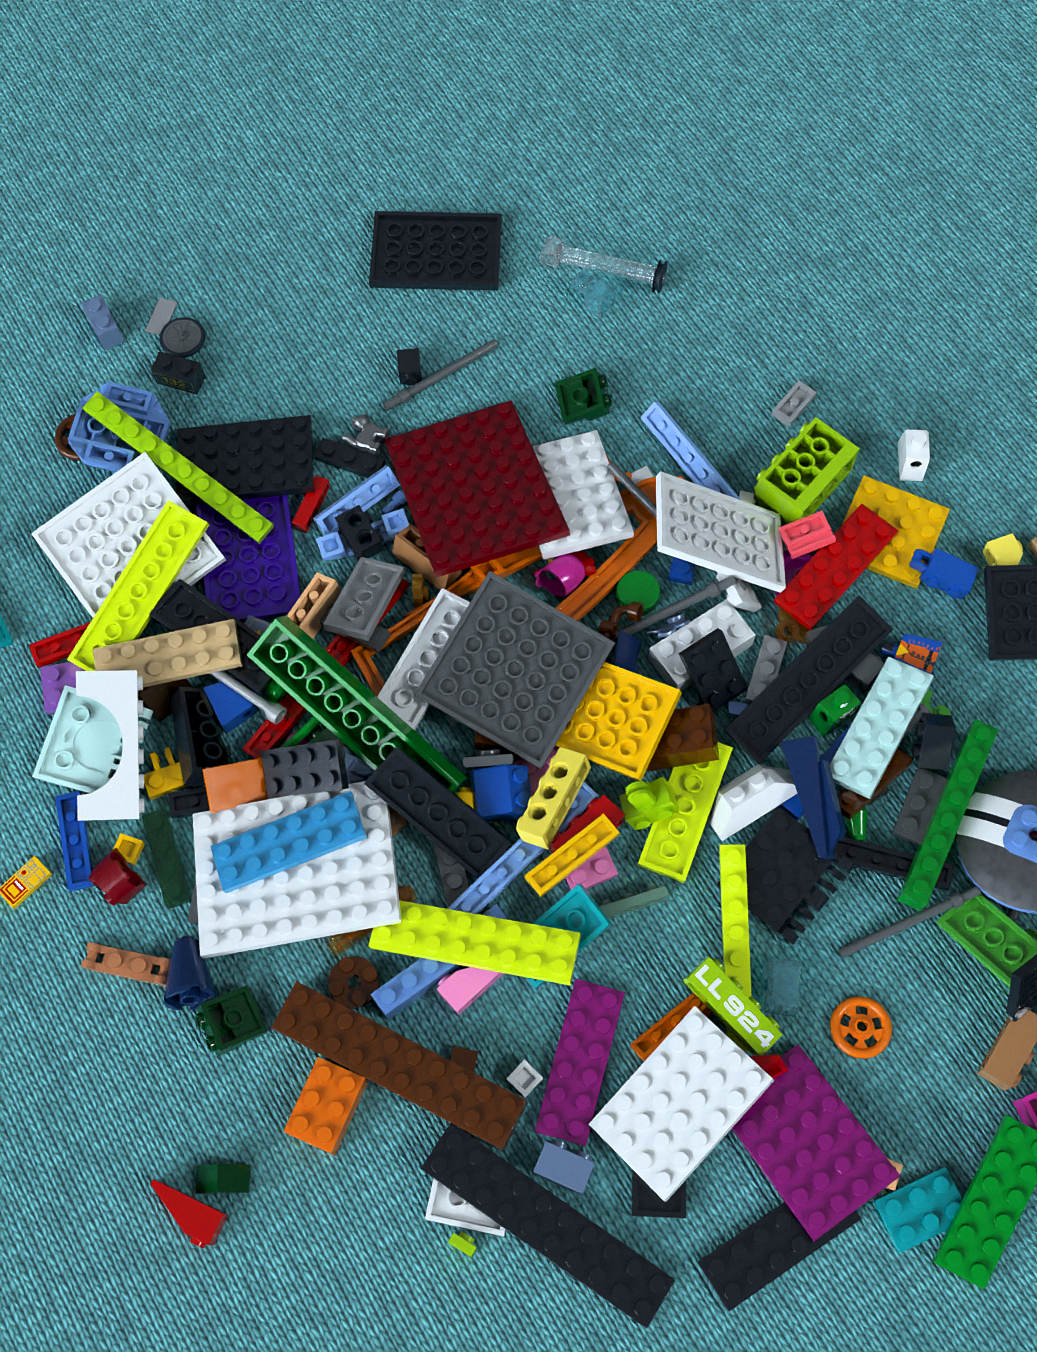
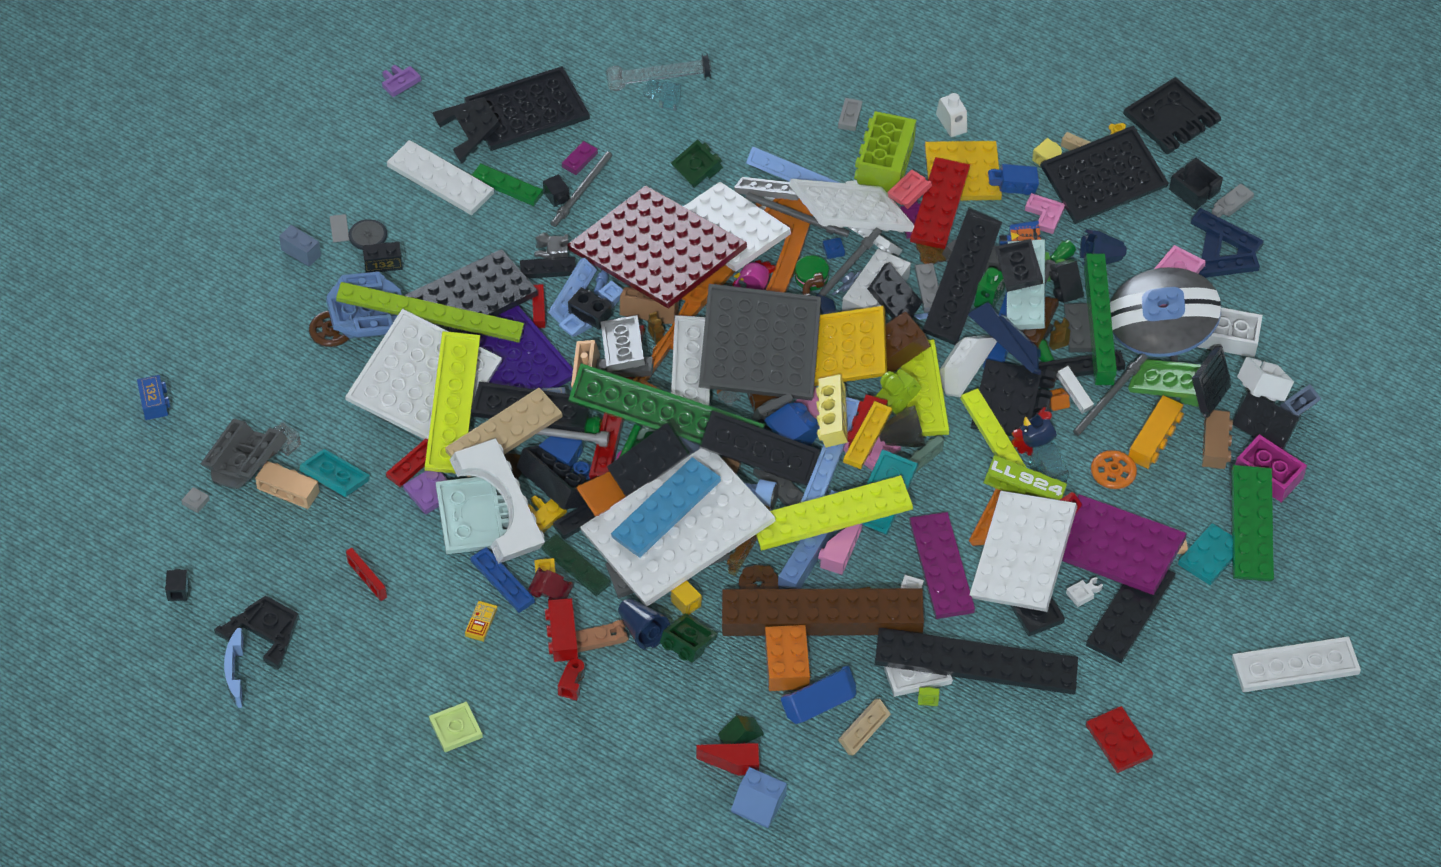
camera: 30 degrees left, 15 degrees down
sand blue brick [533,1139,595,1195] -> none
none -> medium lavender hinge [382,65,421,97]
none -> white plate [387,140,494,215]
none -> black wing [432,97,500,164]
none -> green plate [471,163,543,206]
none -> red brick [545,598,578,662]
none -> red leg [558,658,585,701]
none -> magenta plate [562,141,598,175]
none -> blue plate [573,461,591,480]
none -> yellow brick [671,580,702,615]
none -> medium blue slope [731,767,787,828]
none -> light grey plate [734,177,799,200]
none -> light blue piece [744,479,779,511]
none -> blue piece [781,666,856,724]
none -> tan plate [838,699,891,755]
none -> clear smoke cone [879,406,925,448]
none -> black plate [995,239,1044,292]
none -> dark blue piece [1012,407,1057,456]
none -> bright pink plate [1025,193,1065,234]
none -> pearl gold plate [1049,317,1071,350]
none -> orange slope [1049,388,1070,411]
none -> green cone [1050,240,1076,263]
none -> white piece [1057,366,1094,414]
none -> white plate [1066,577,1103,607]
none -> dark blue cone [1079,229,1127,266]
none -> light orange brick [1128,395,1184,469]

